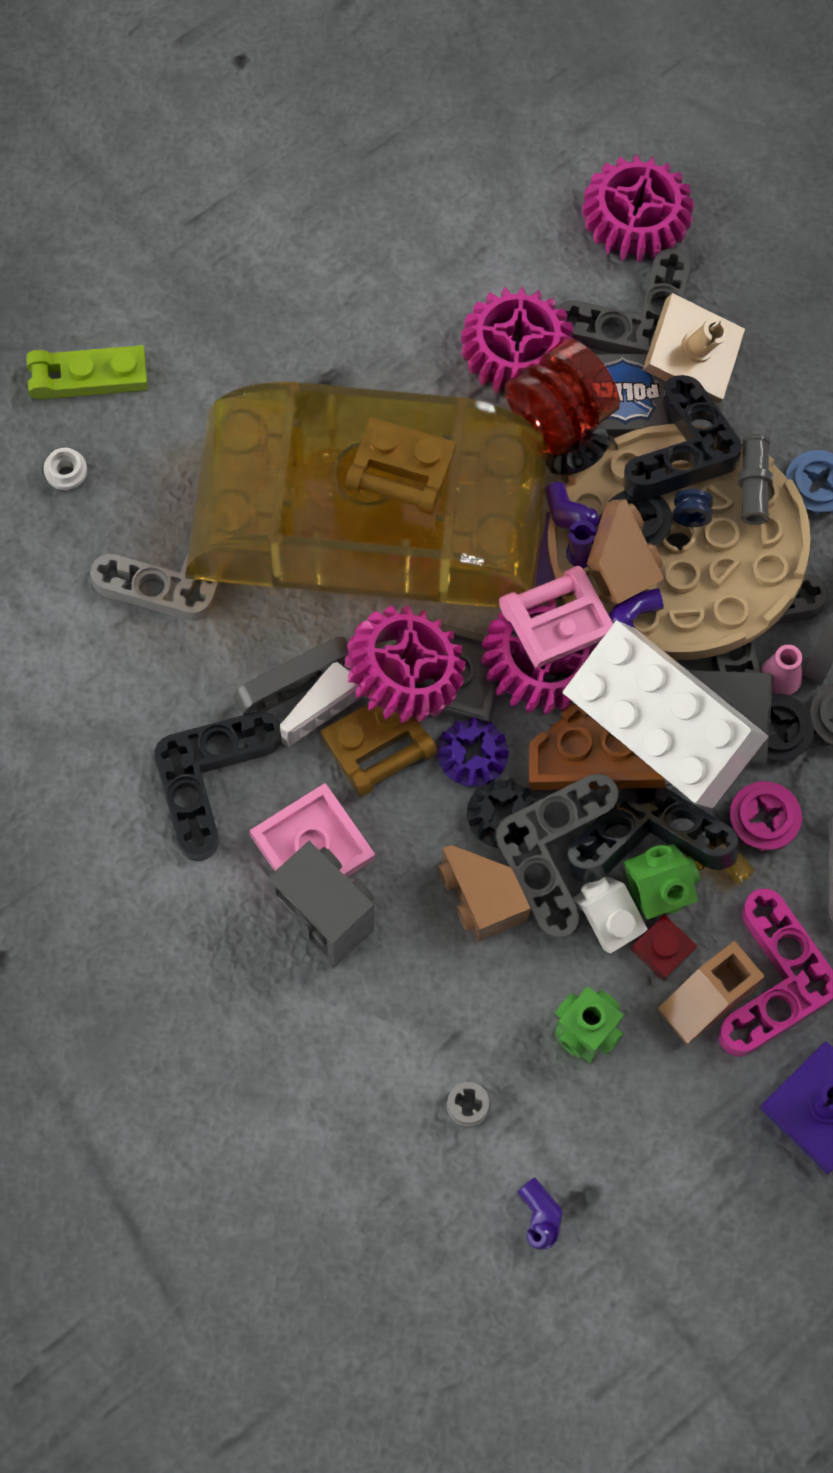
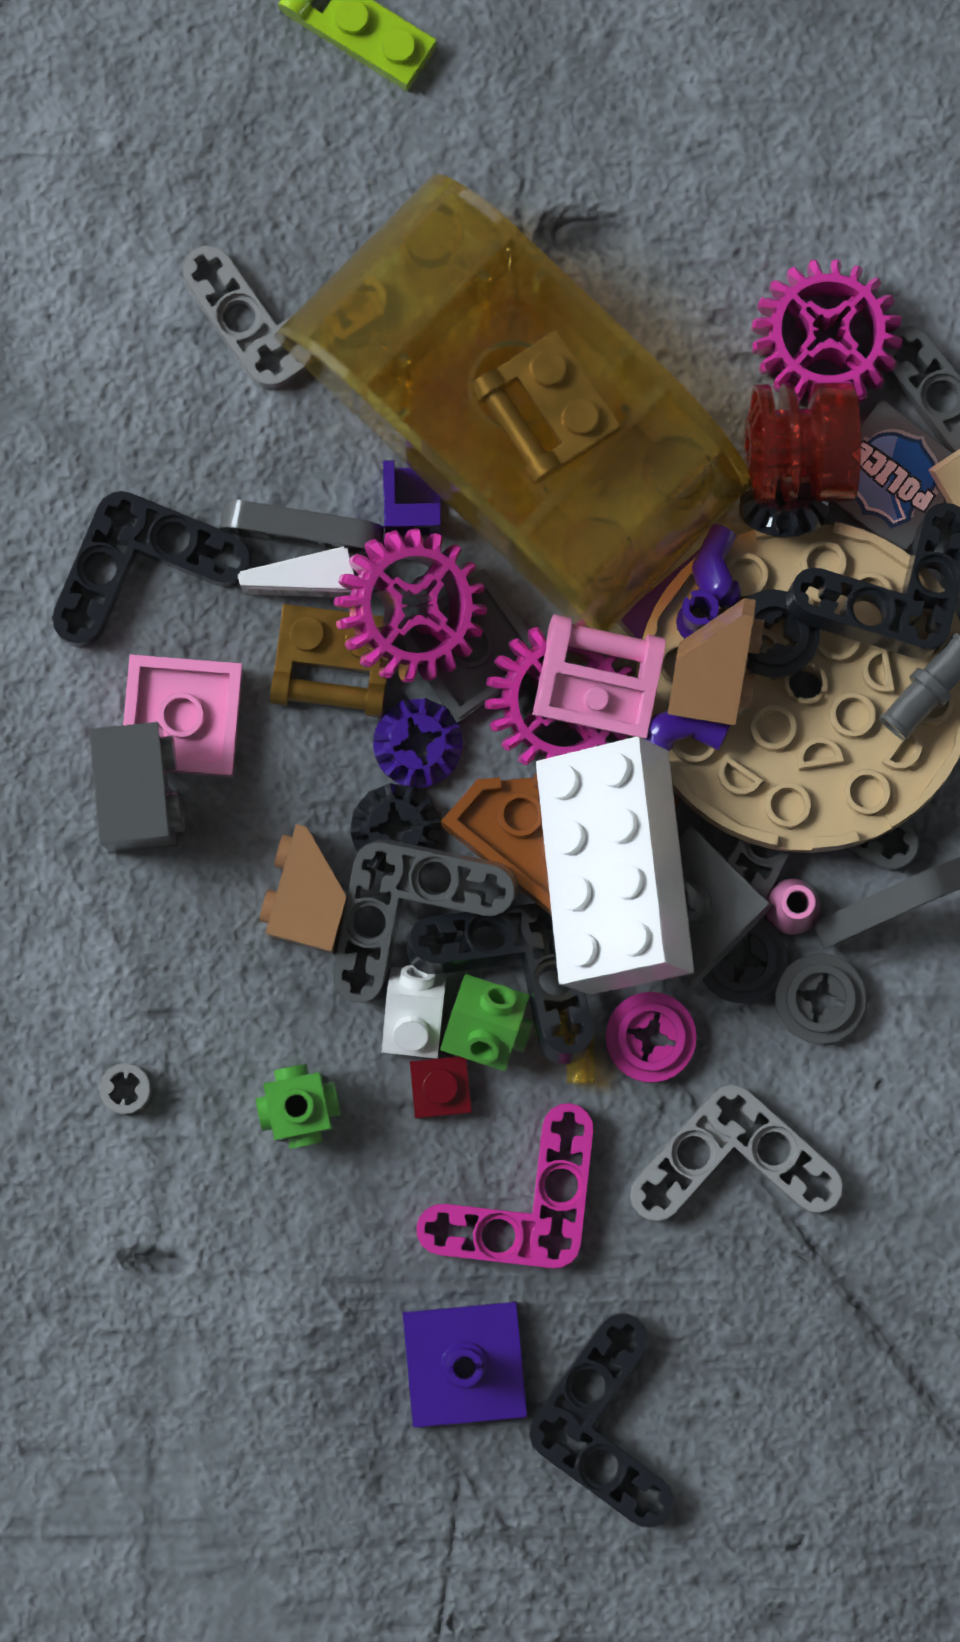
camera: 40 degrees right, 15 degrees up
white plate [44,448,87,490] -> none
dark purple arm [517,1177,563,1250] -> none
medium nougat slope [657,941,765,1046] -> none
dark blue bush [673,489,713,528] -> none
none -> dark purple panel [383,460,441,536]

